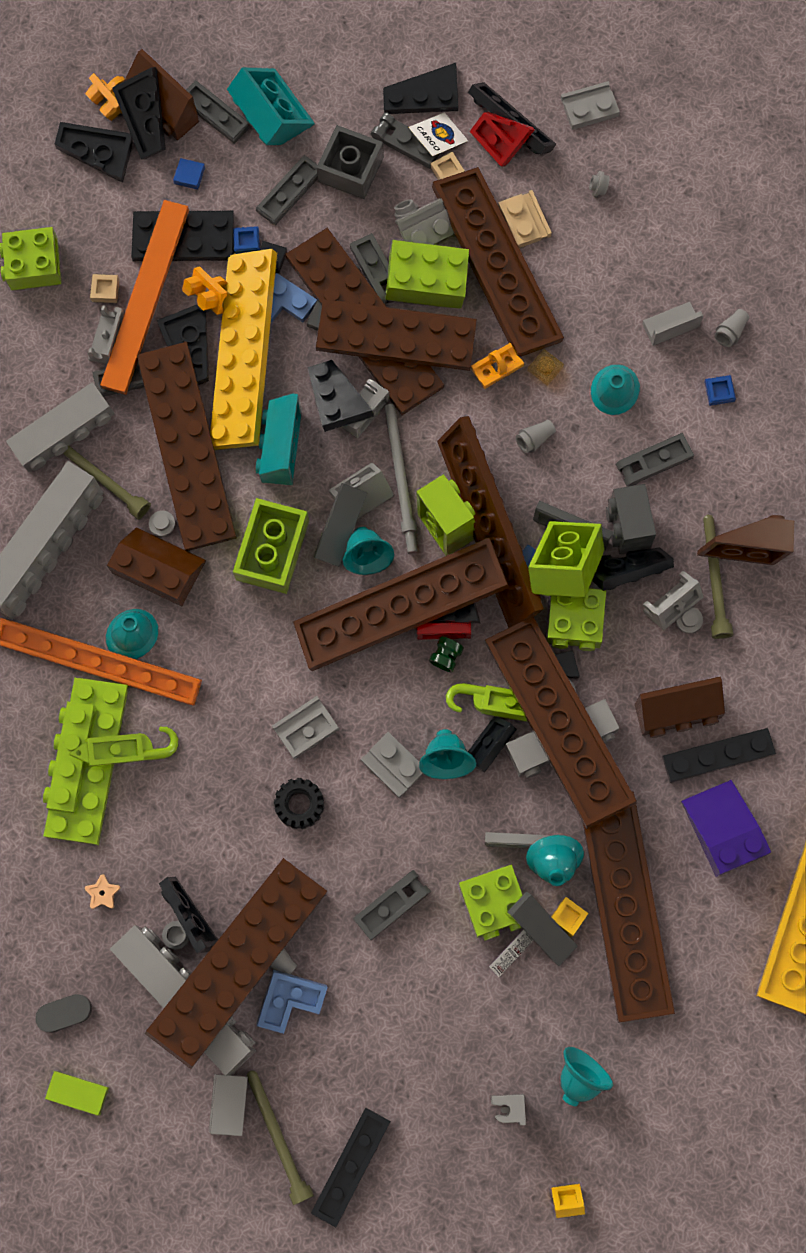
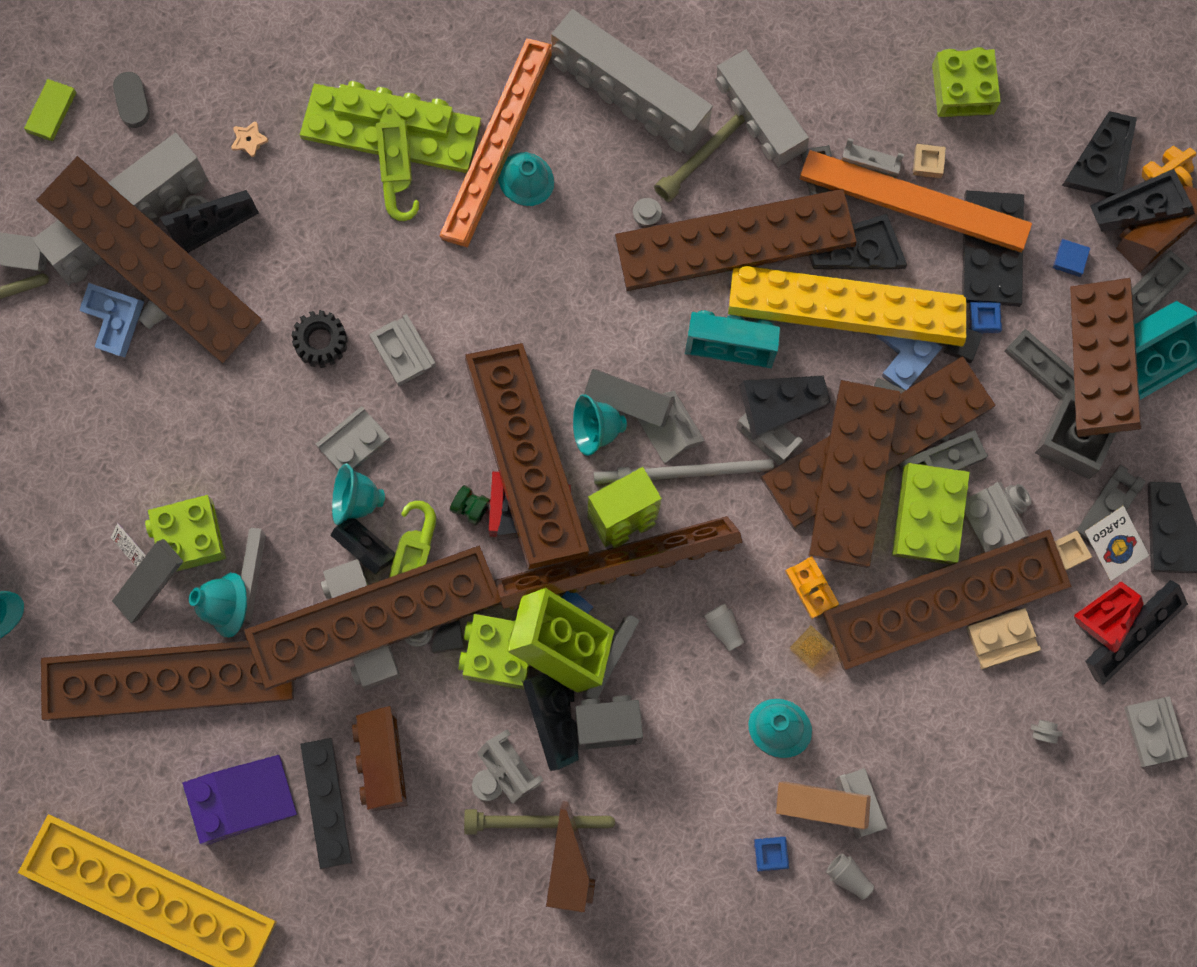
camera: 85 degrees right, 0 degrees up
reddish brown slope [107,527,206,607] -> none
light orange hips [182,266,228,315] -> none
lime brick [233,498,309,594] -> none
dark grey plate [353,870,431,940] -> none
yellow plate [551,897,589,937] -> none
dark grey plate [616,433,694,487] -> none
none -> medium nougat tile [776,781,871,829]
none -> reddish brown plate [1070,278,1142,437]

